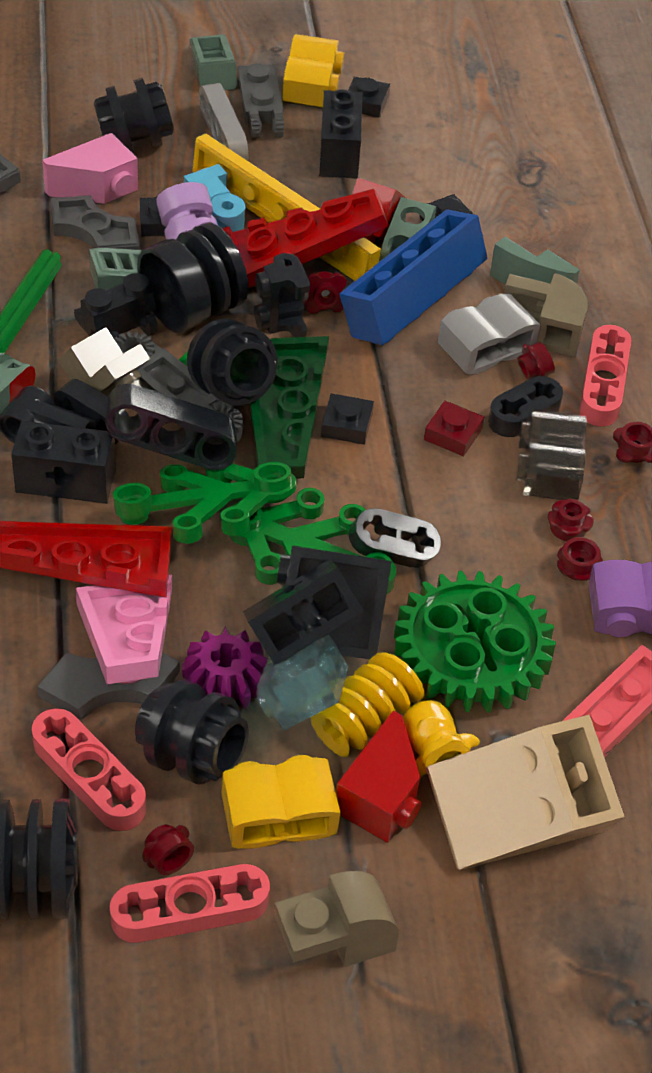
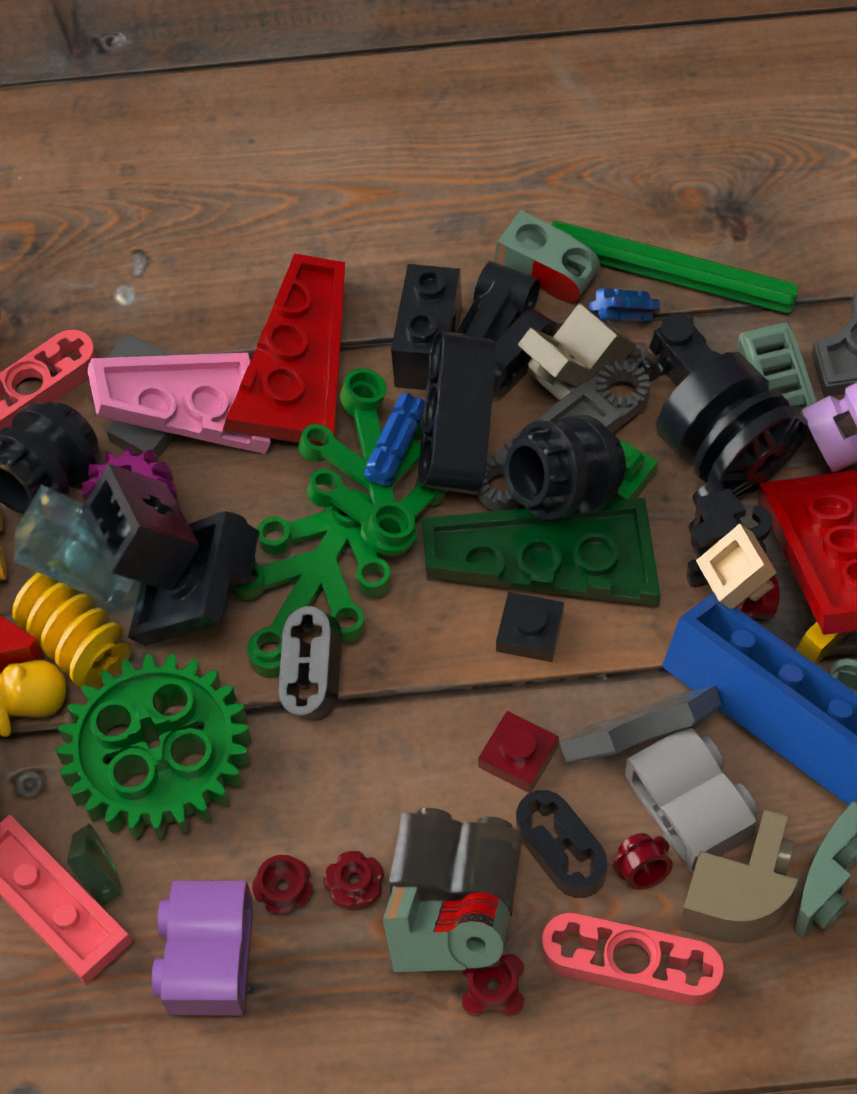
camera: 100 degrees right, 10 degrees up
none -> clear green tile [67,823,121,906]
none -> blue axle [364,393,425,487]
none -> sand green leg [383,887,510,972]
none -> dark grey tile [559,686,722,764]
none -> blue axle [589,288,660,323]
none -> tan tile [696,524,777,609]

